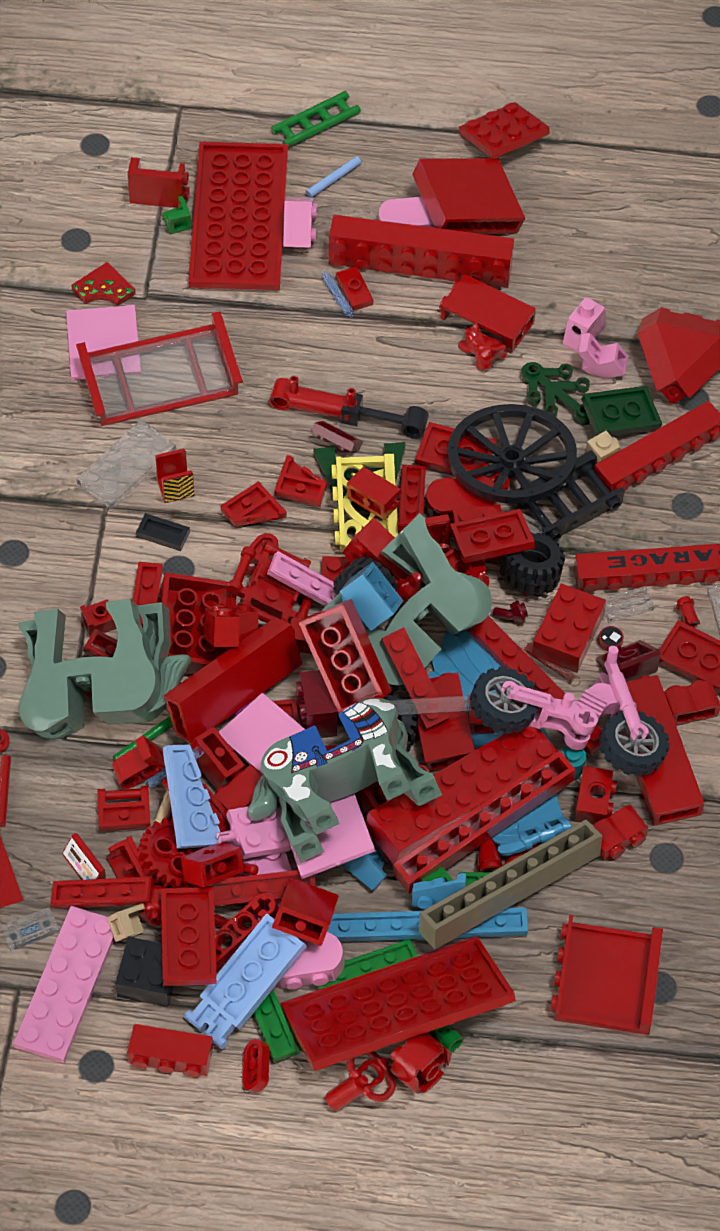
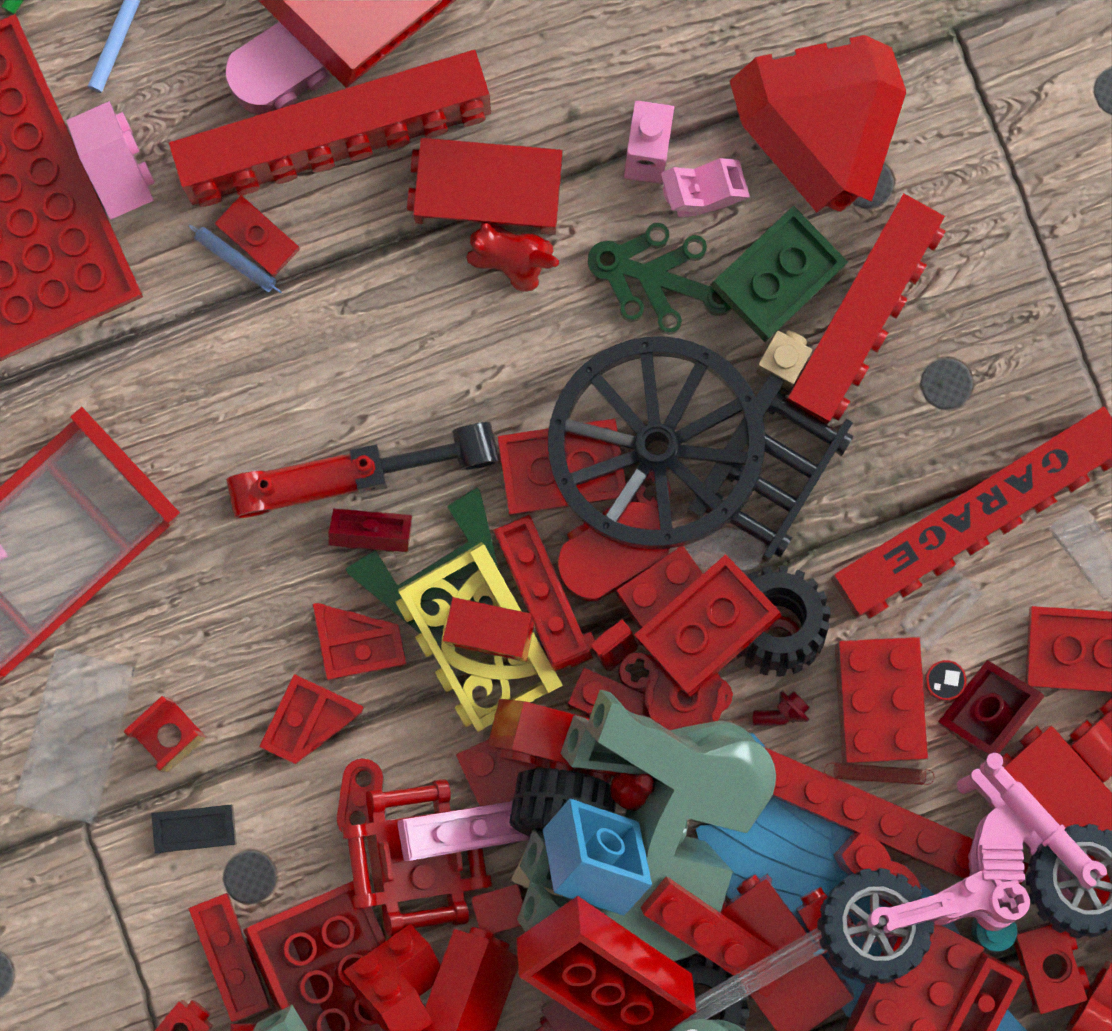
camera: 25 degrees left, 25 degrees up
red pin [676,596,700,628] -> none

